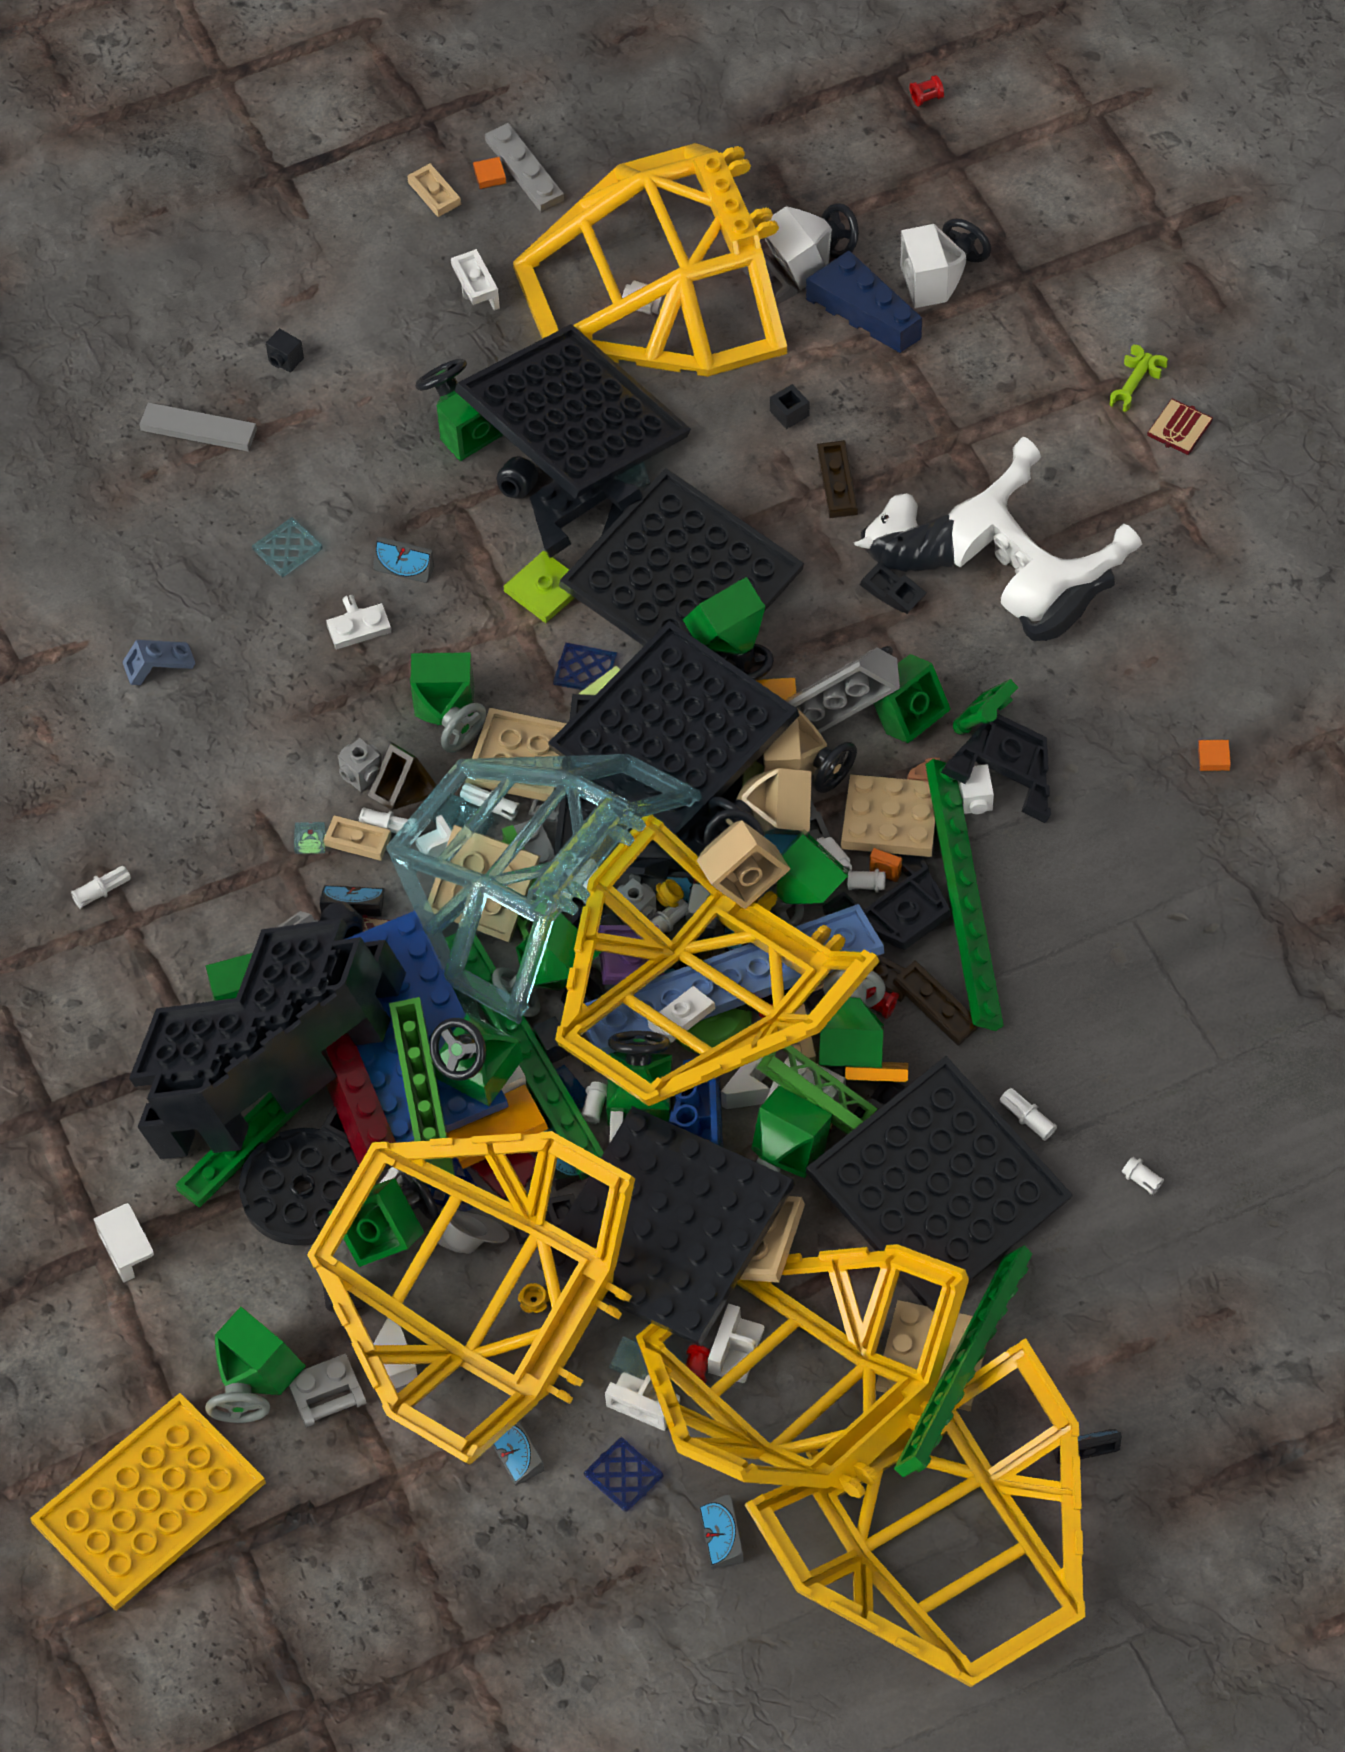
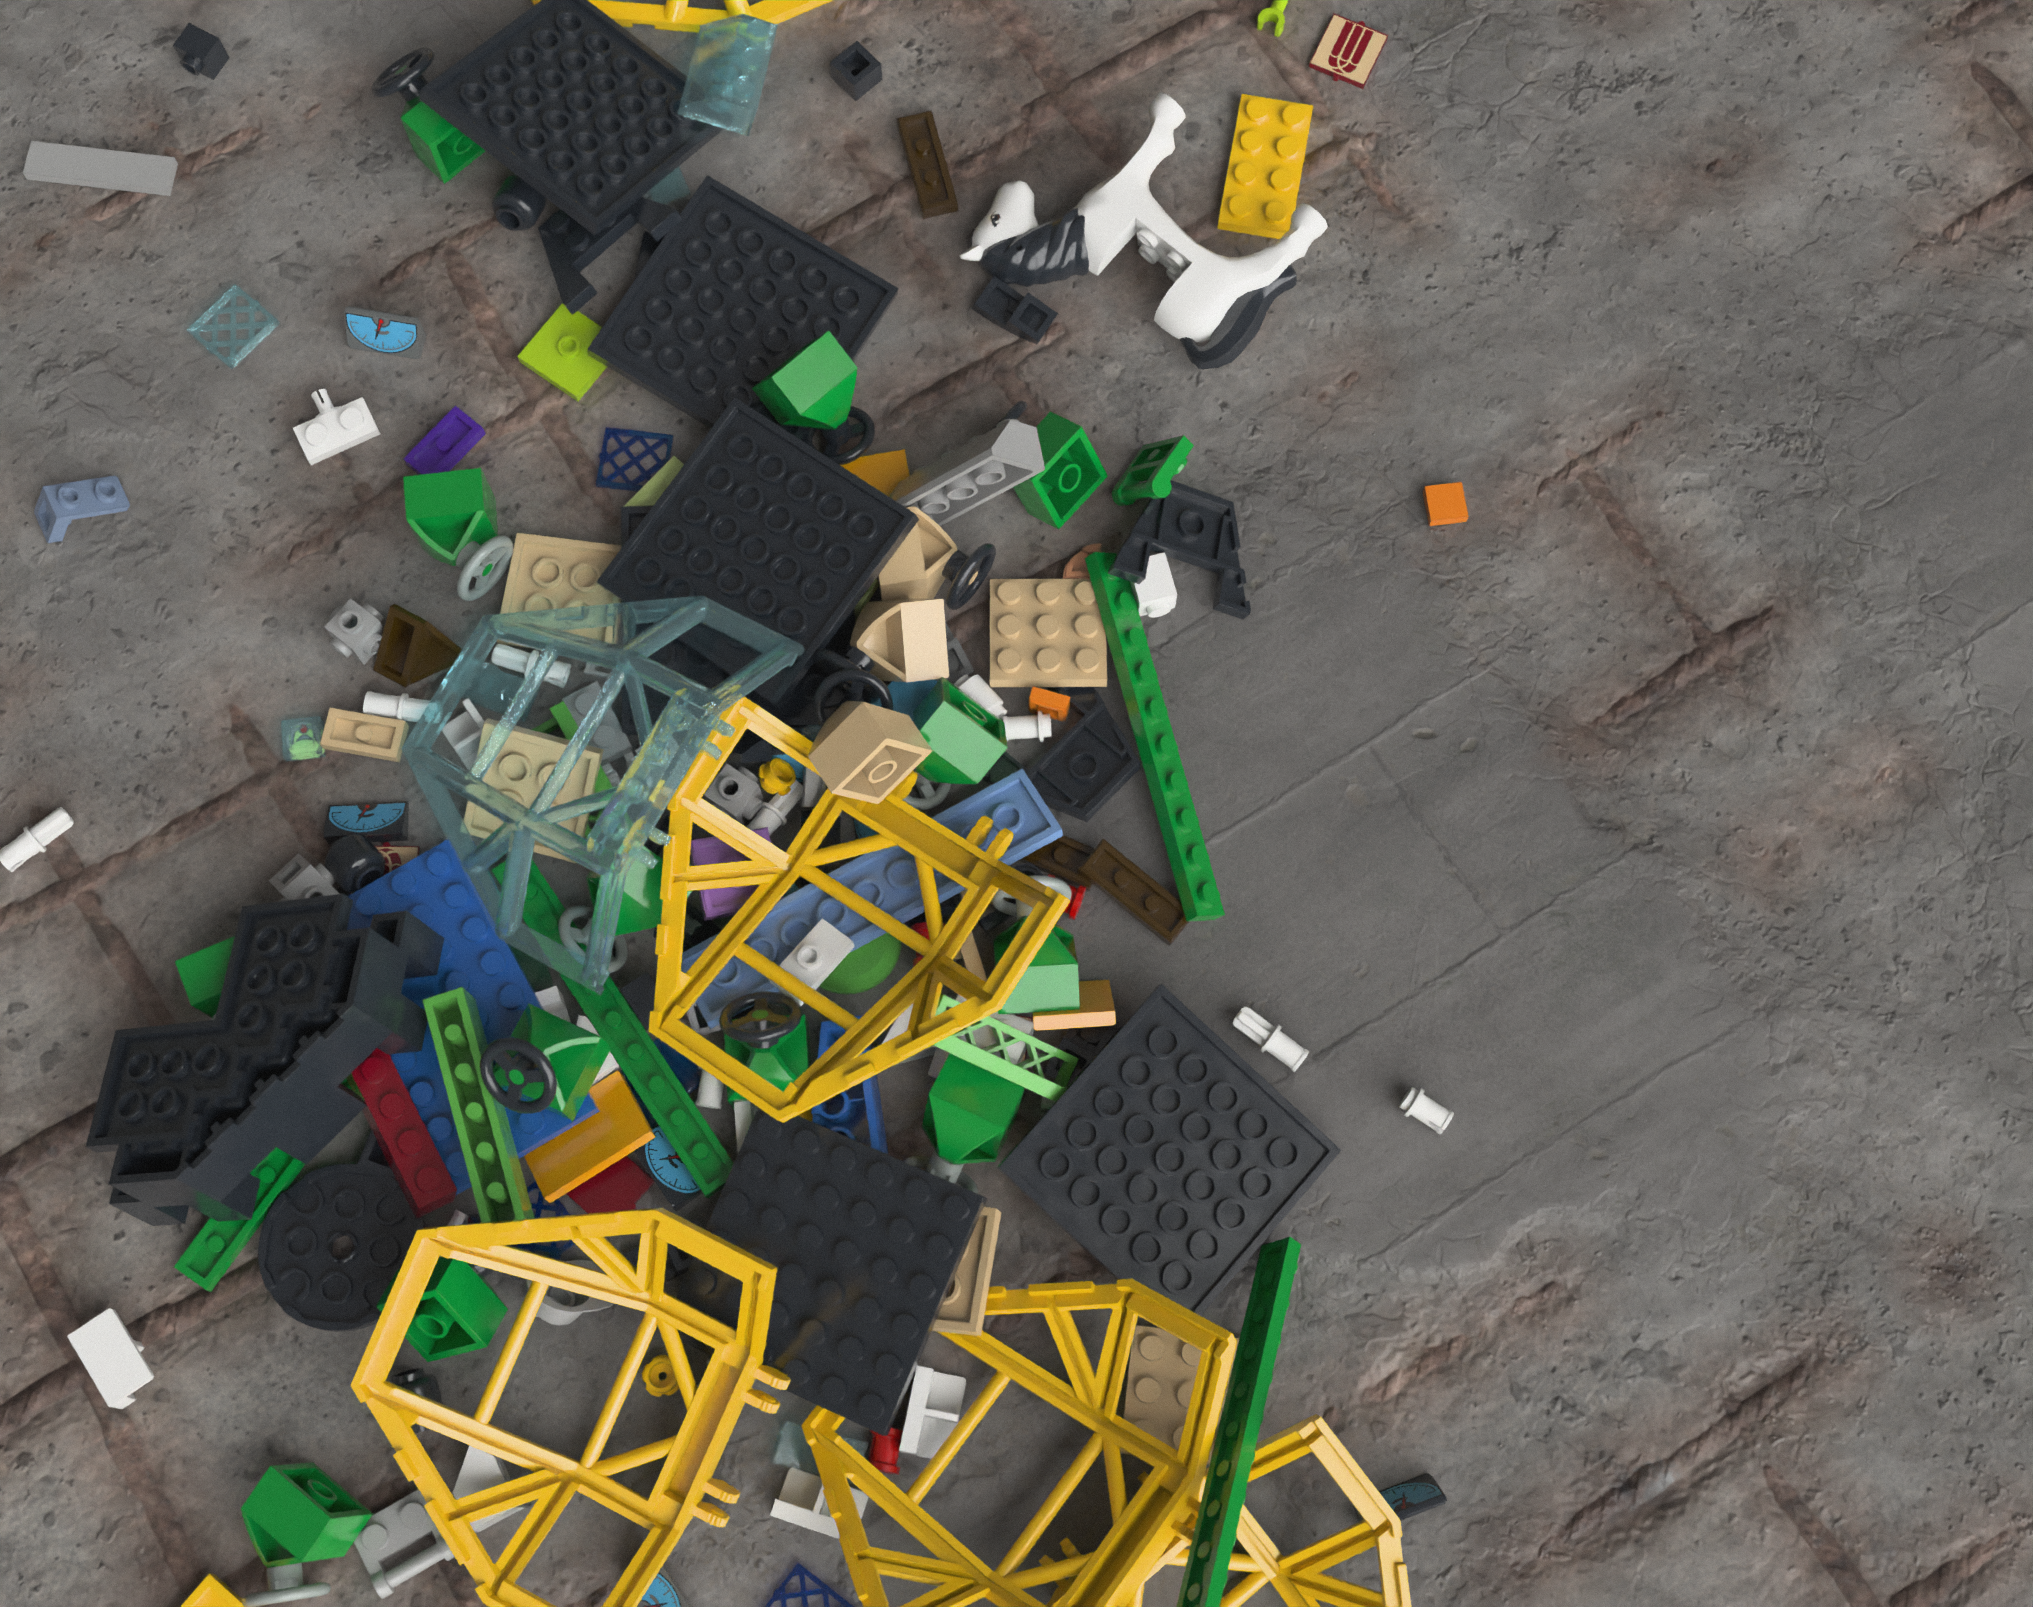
camera: 10 degrees left, 15 degrees up
none -> dark purple plate [403,405,486,475]
none -> clear light blue slope [678,13,778,136]
none -> yellow plate [1217,94,1313,239]

